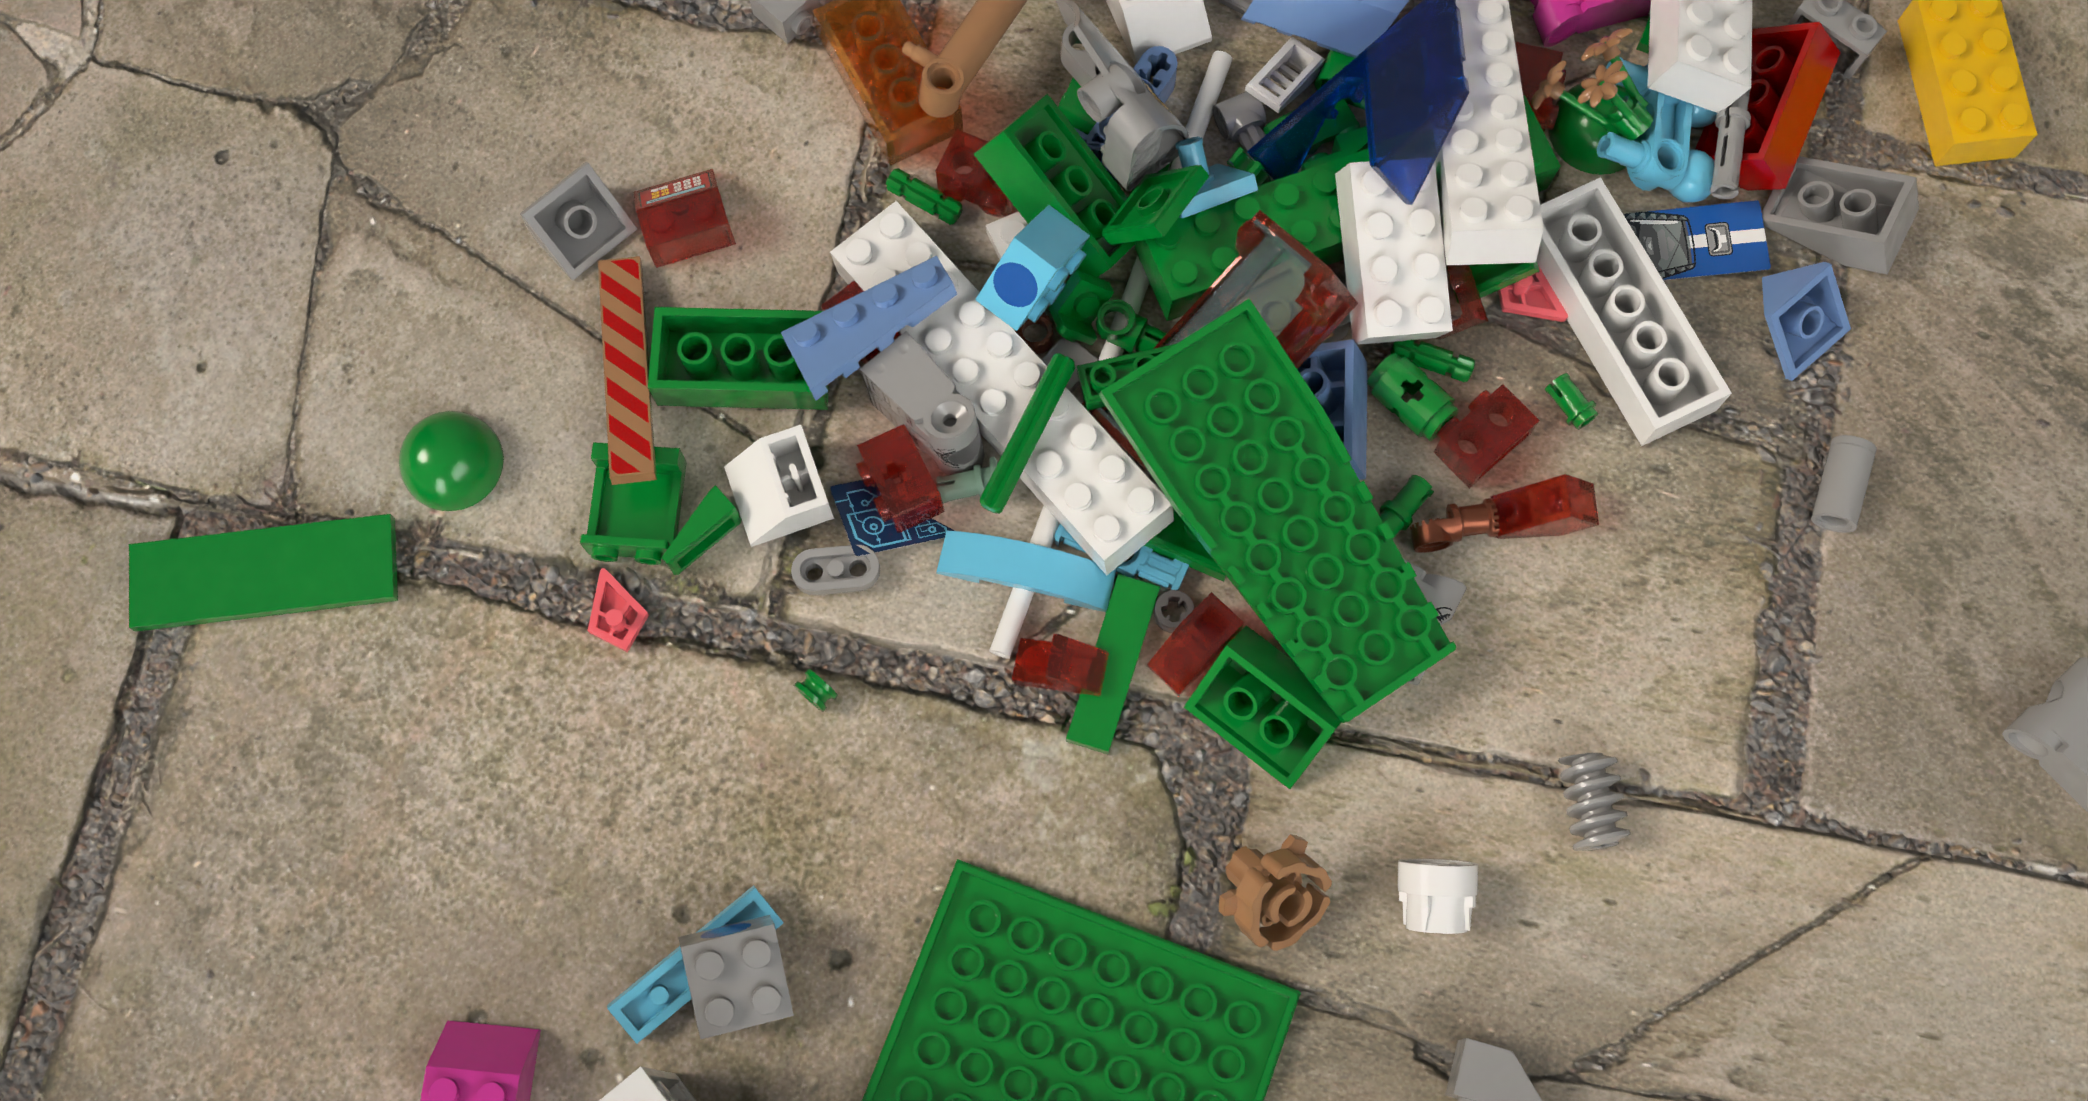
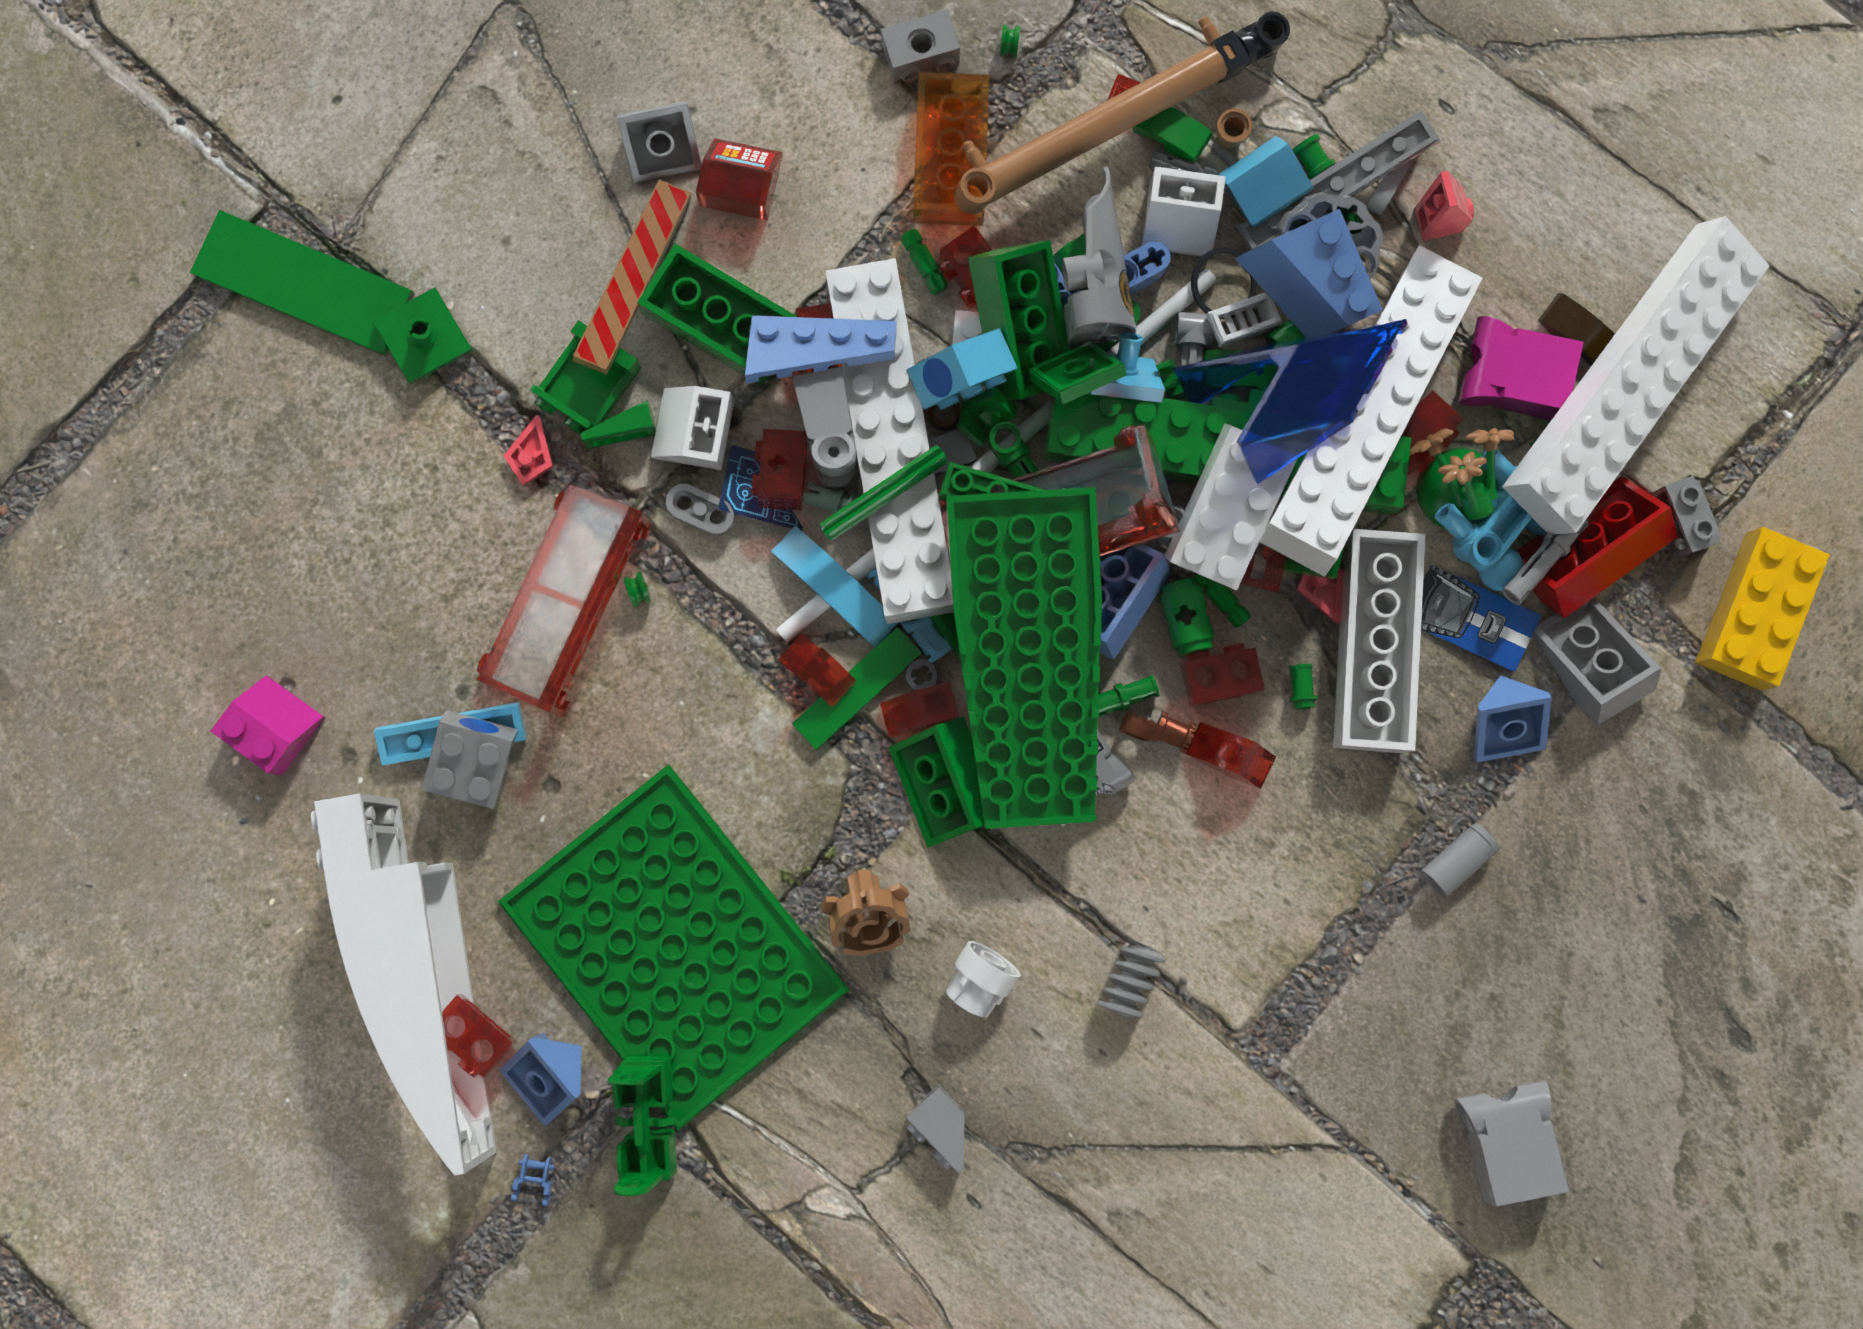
camera: 25 degrees right, 10 degrees up
green piece [399,411,504,511] -> none
none -> green tile [372,287,472,385]
none -> windscreen [477,484,652,718]
none -> black piece [1191,247,1258,320]

